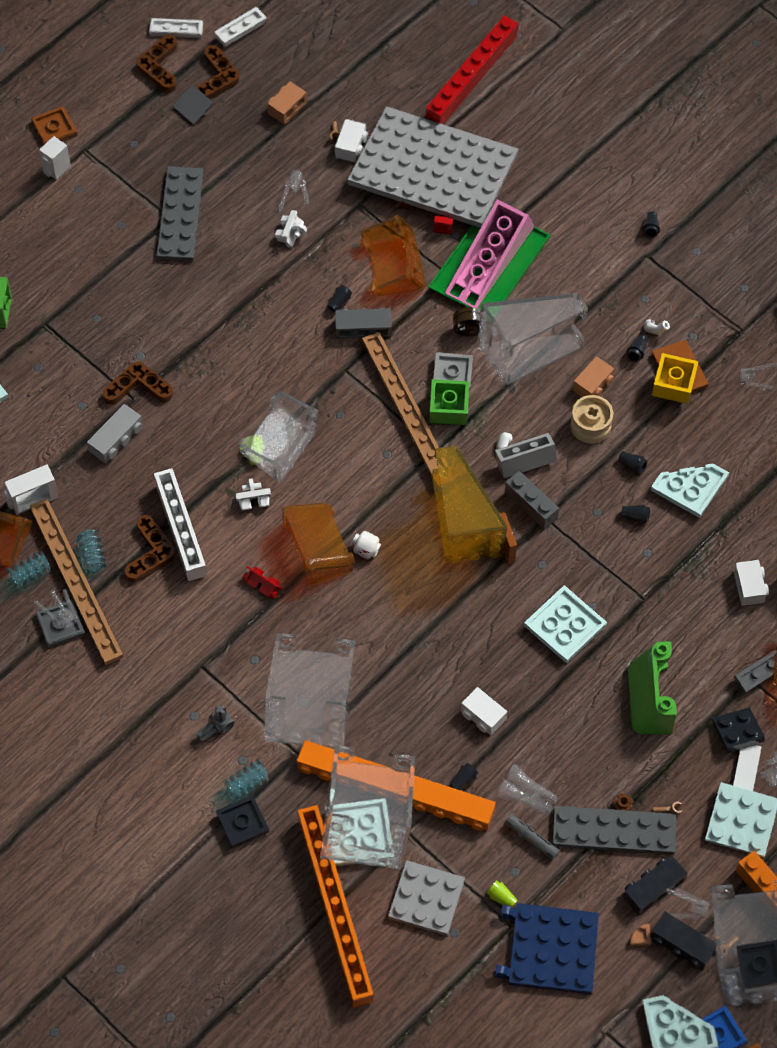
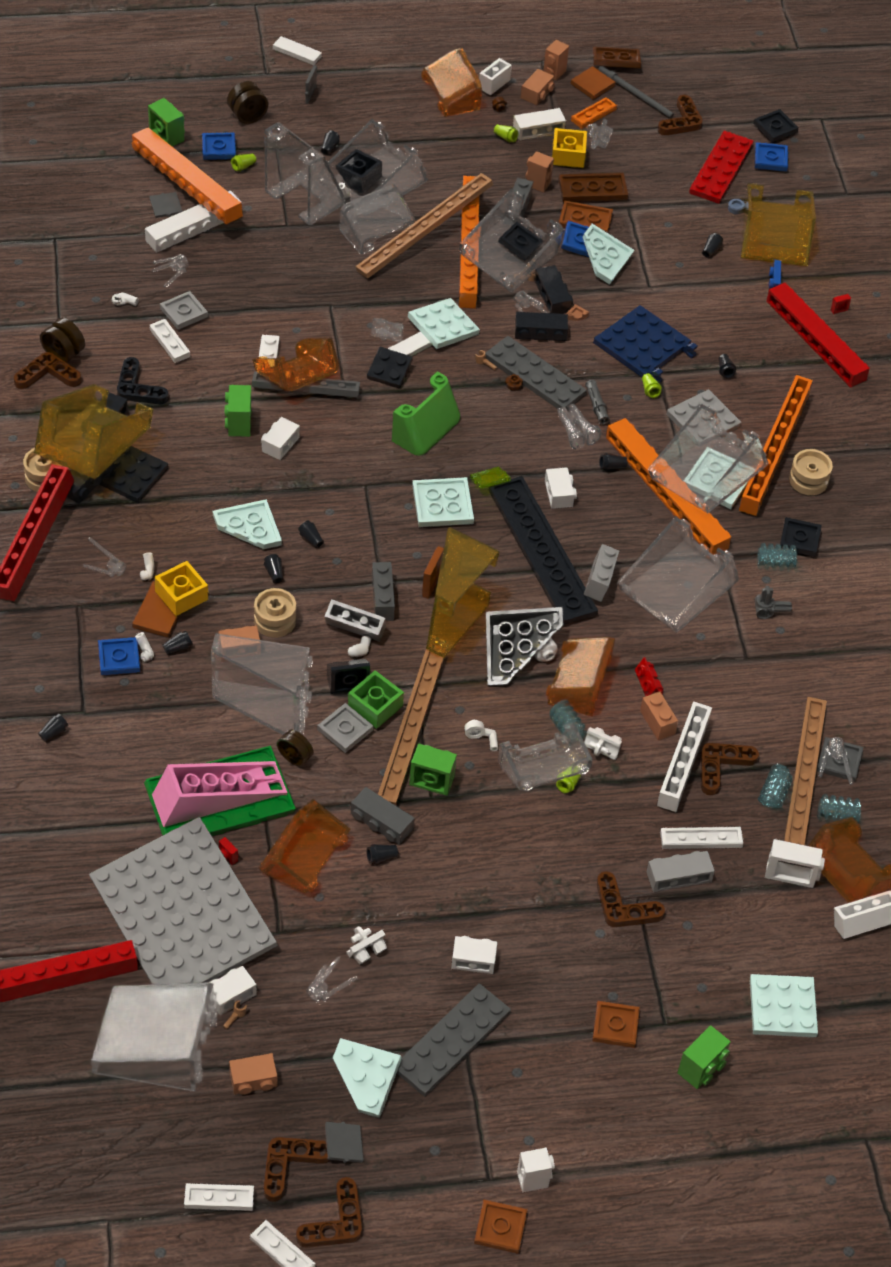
camera: 145 degrees left, 10 degrees down
none -> clear windscreen [91,983,218,1092]
none -> blue plate [98,637,140,675]
none -> white arm [140,552,155,581]
none -> black slope [327,659,370,694]
none -> light aqua plate [333,1038,402,1118]
none -> bright green brick [409,743,457,796]
none -> white brick [451,936,497,974]
none -> white plate [465,720,498,751]
none -> clear neon green piece [470,467,511,489]
none -> dark grey slope [486,607,563,686]
none -> black plate [488,476,598,625]
none -> clear light blue piece [549,700,587,744]
none -> light grey brick [584,544,619,602]
none -> dark orange tile [592,1001,640,1048]
none -> nougat brick [640,692,678,741]
none -> white tile [660,827,743,849]
none -> black cone [719,354,736,378]
none -> tan wheel [789,449,833,495]

